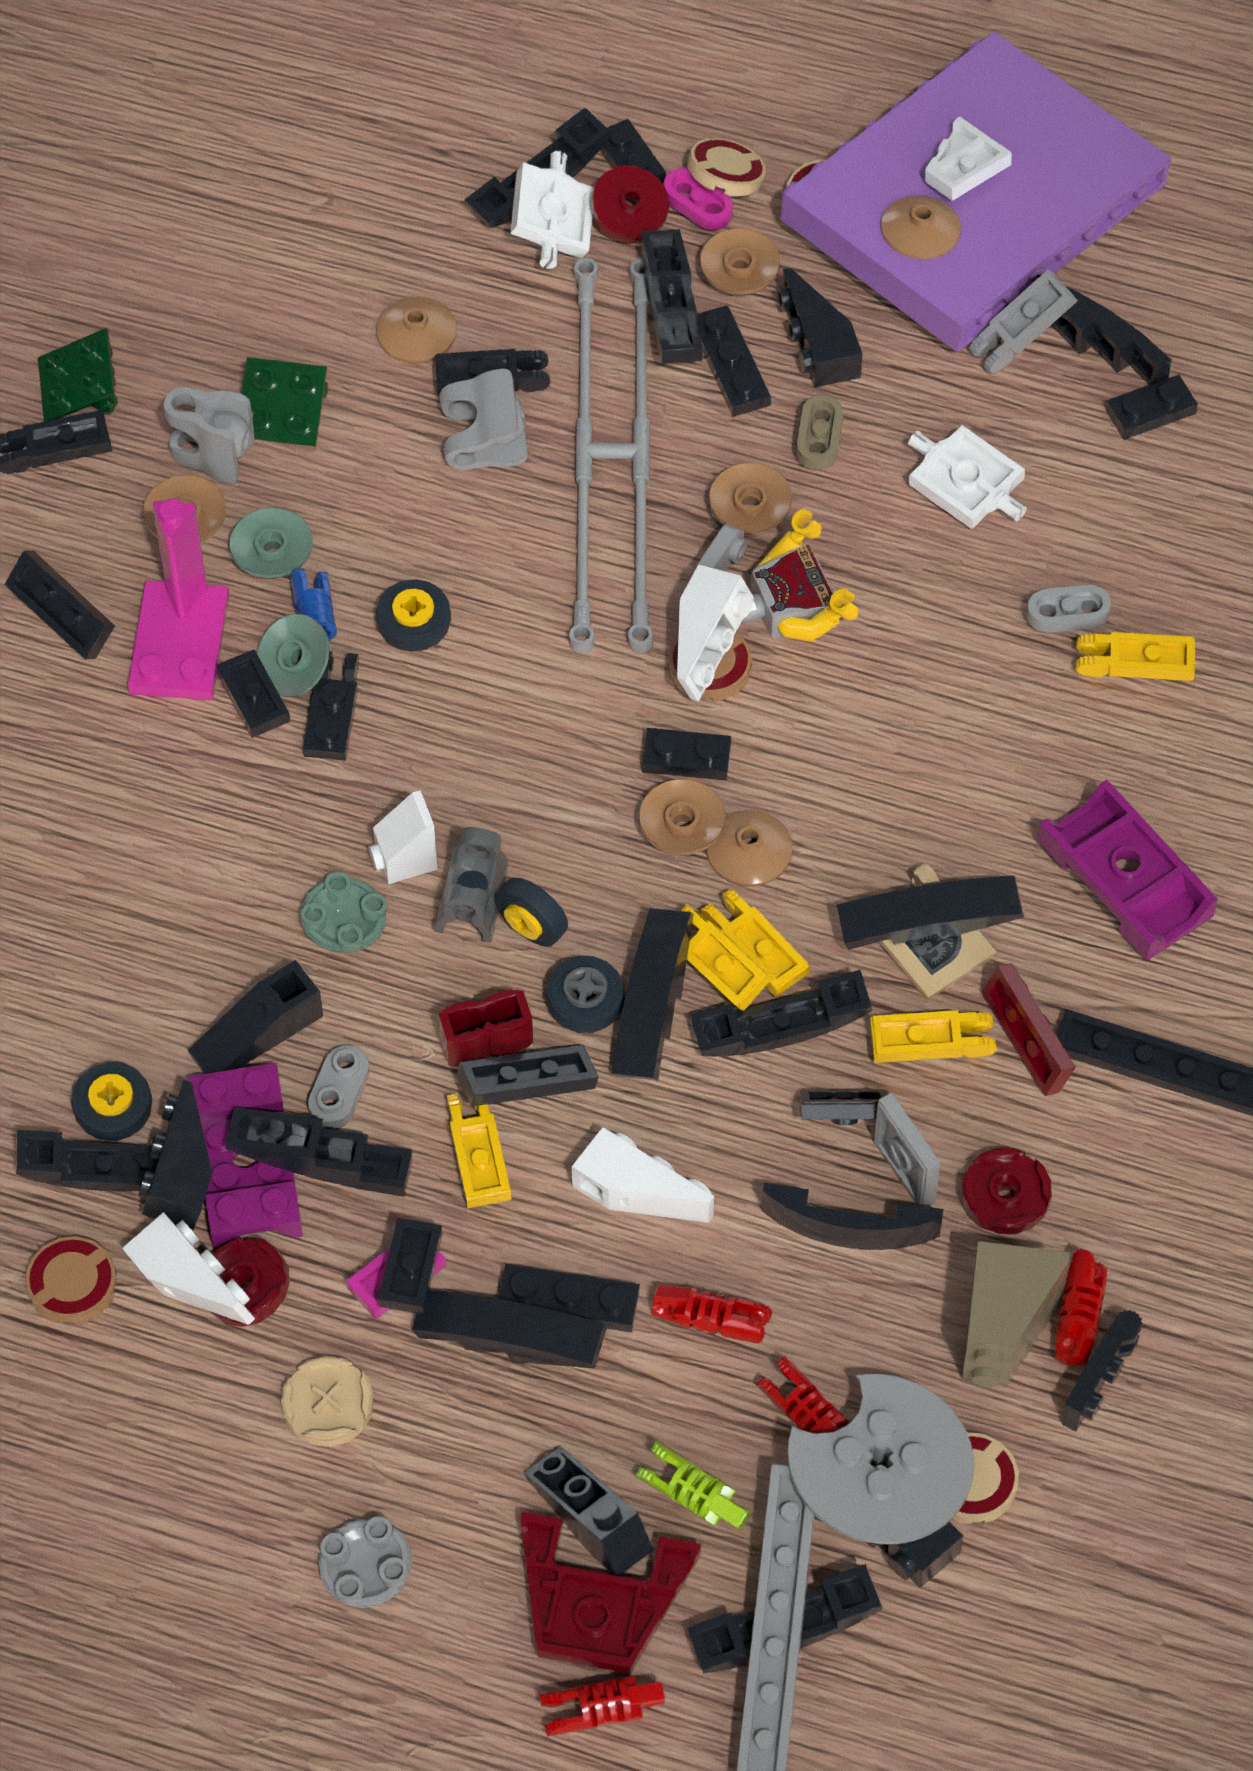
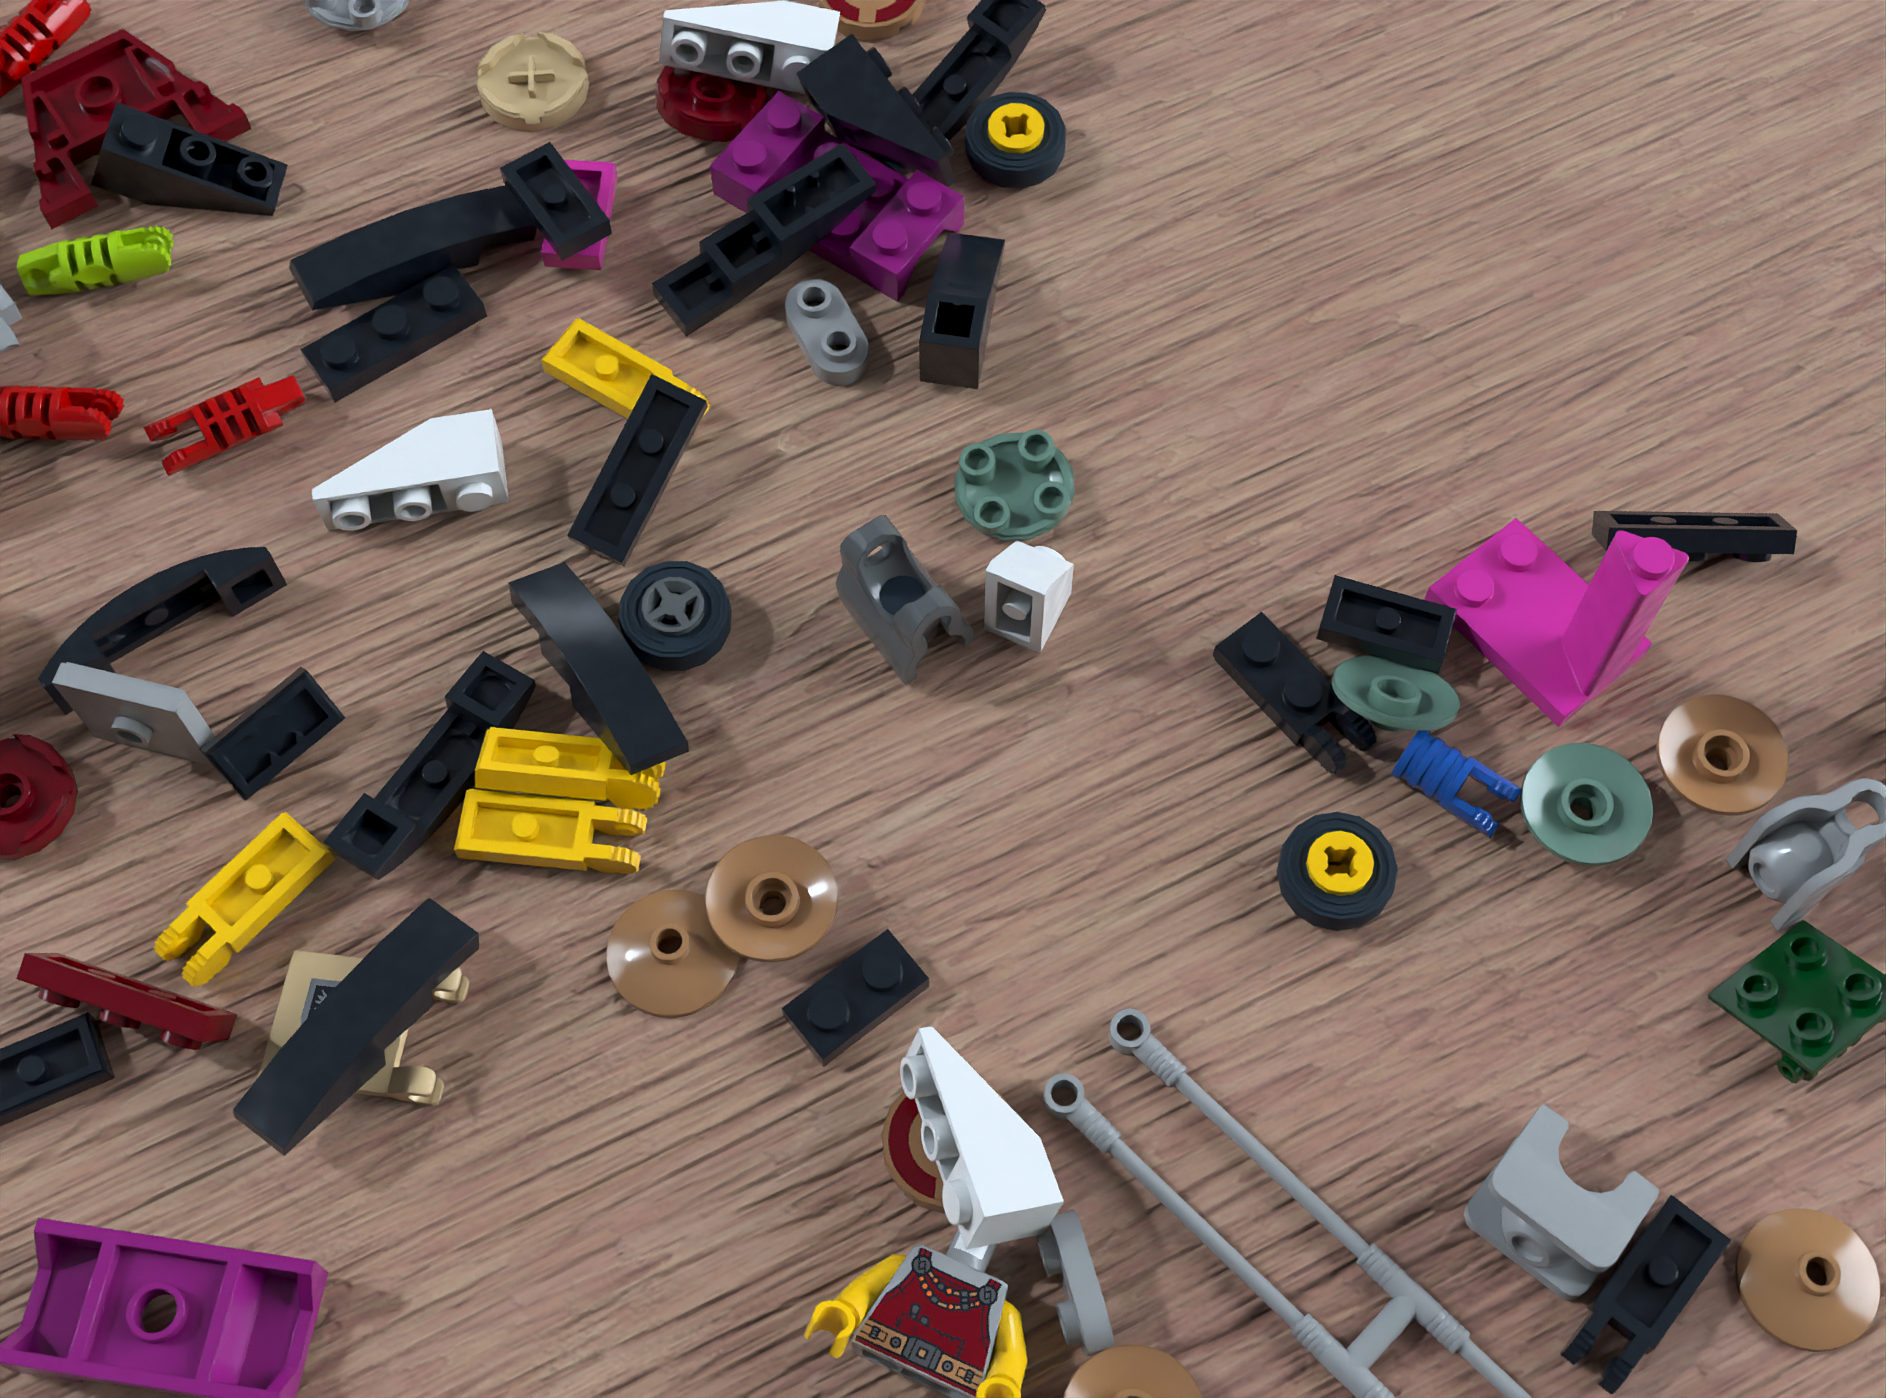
camera: 135 degrees right, 5 degrees up
dark red brick [438,990,533,1067] -> none
black wheel [495,878,568,946] -> none

